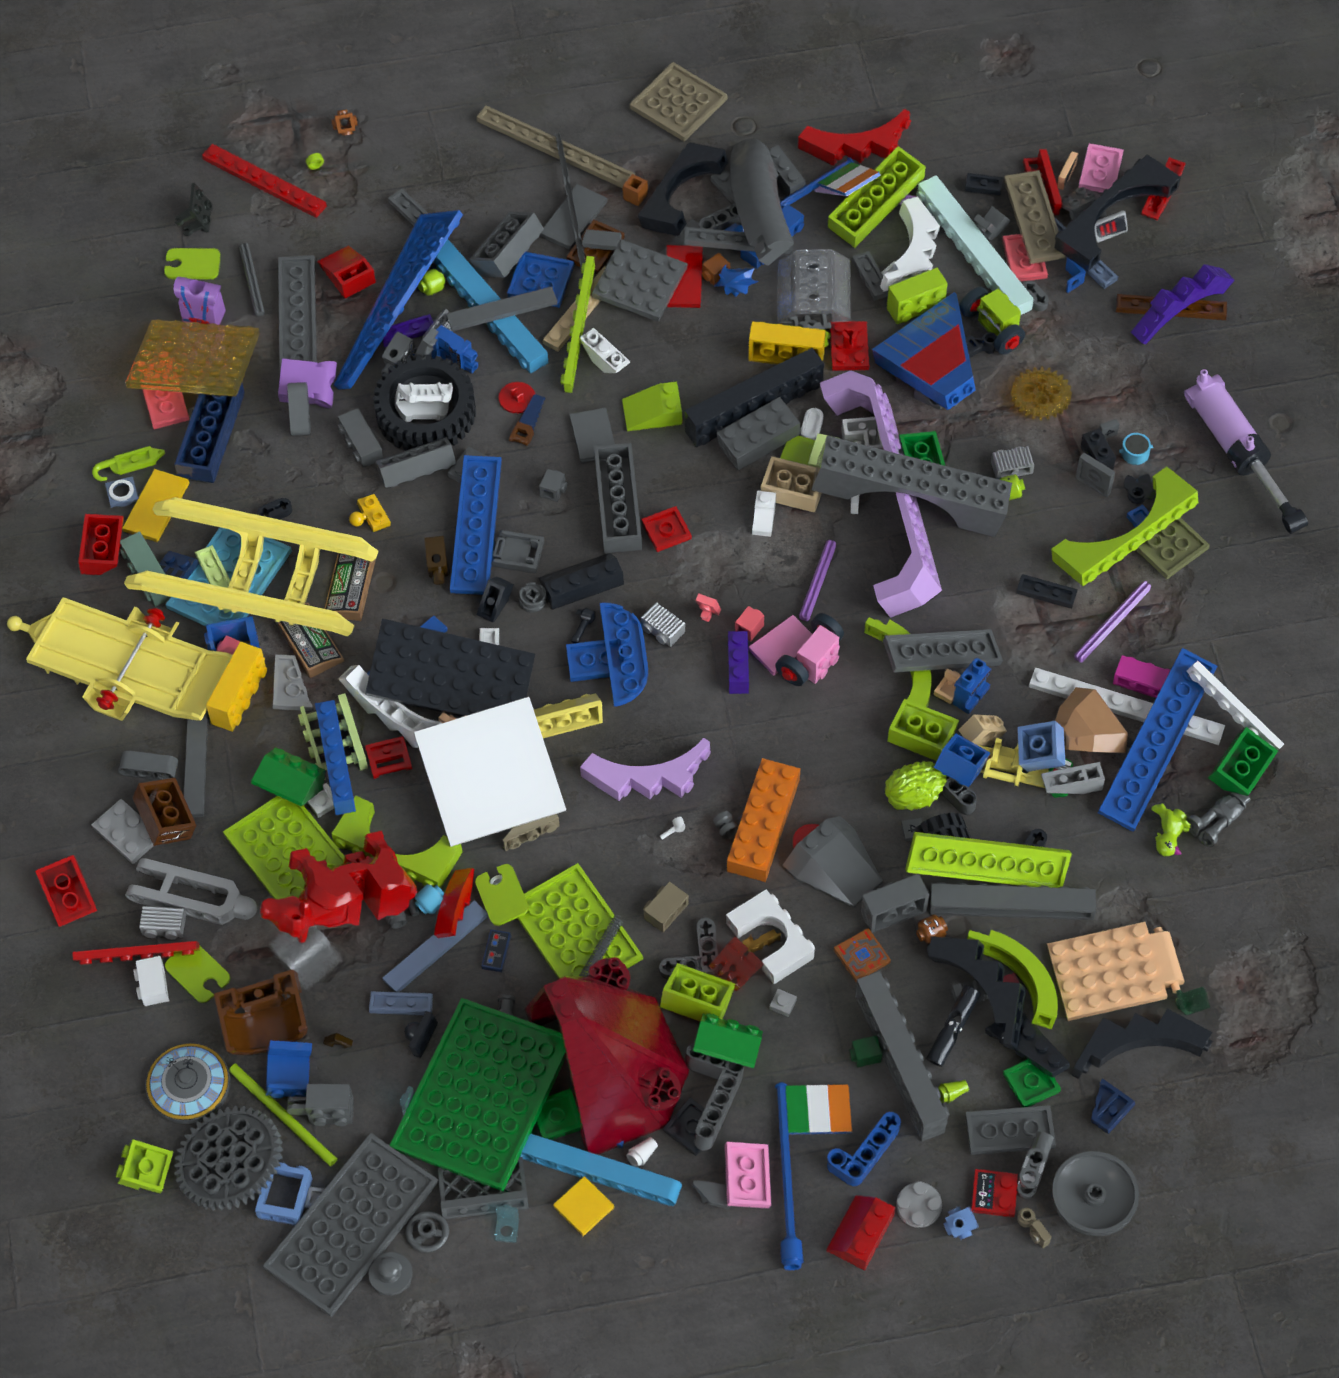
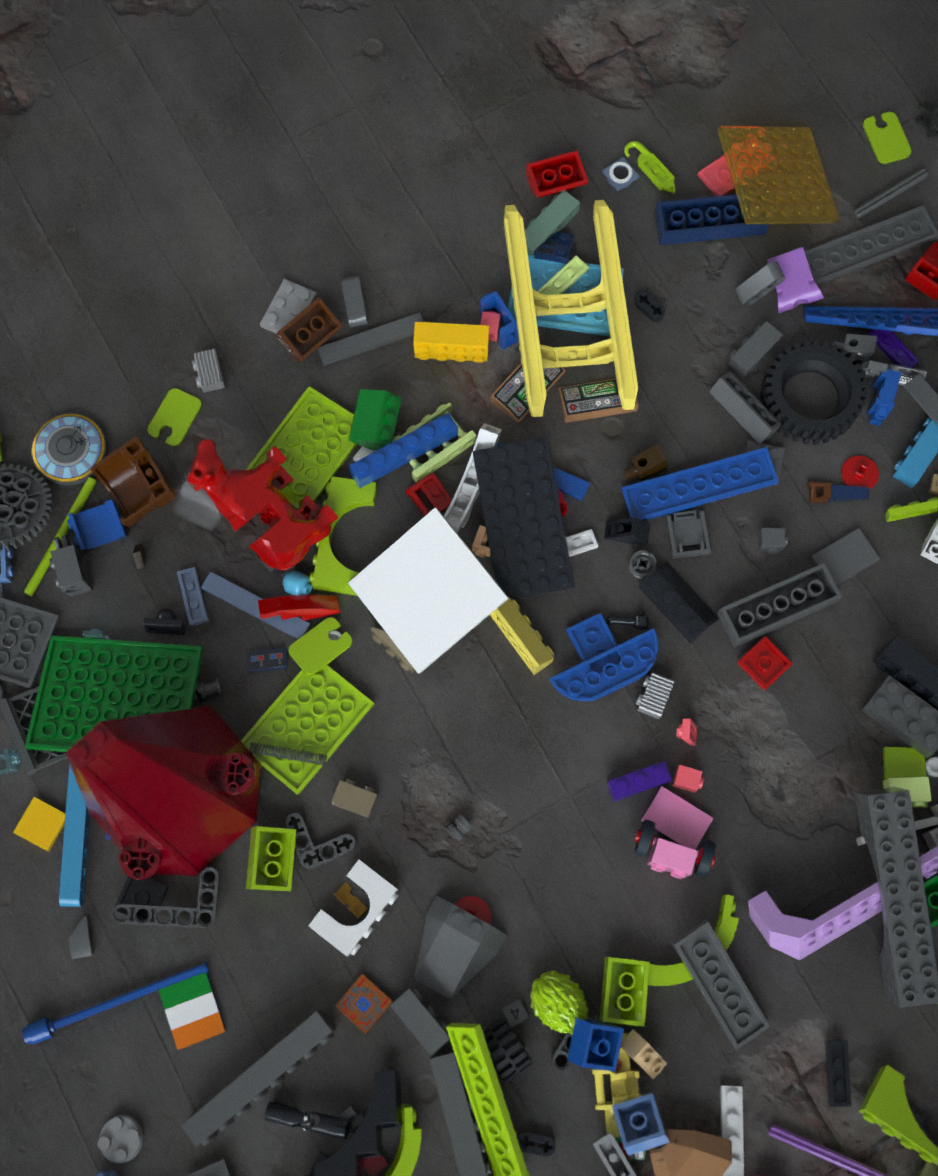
camera: 70 degrees right, 15 degrees up
light yellow piece [7,597,233,721] -> none
red slope [35,855,97,927] -> none
red plate [73,941,200,965] -> none
yellow tile [122,469,189,542] -> none
light grey piece [125,858,257,925] -> none
white brick [134,956,169,1006] -> none
medium lavender piece [174,276,226,331] -> none
light grey wing [273,654,312,711] -> none
yellow plate [349,494,391,532] -> none
white piece [394,382,453,422] -> none
lavender arch [580,738,711,801] -> none
lime slope [622,382,682,431] -> none
white cone [626,1137,658,1167] -> none
white hand [660,817,685,840] -> none
green slope [693,1013,763,1068] -> none
clear red legs [709,936,764,992] -> none
bright pink plate [725,1142,771,1208] -> none
orange brick [727,758,800,882] -> none
white arch [752,491,776,537] -> none
tan brick [761,456,822,513] -> none
light grey plate [770,989,797,1017] -> none
medium lavender axle [799,540,836,621] -> none
red slope [826,1195,895,1271] -> none
blue beam [827,1112,901,1186] -> none
dark green brick [849,1035,882,1068] -> none
dark orange head [916,914,948,944] -> none
light nougat bracket [934,669,961,704] -> none
lime cone [938,1080,969,1104] -> none
blue hips [952,658,991,714] -> none

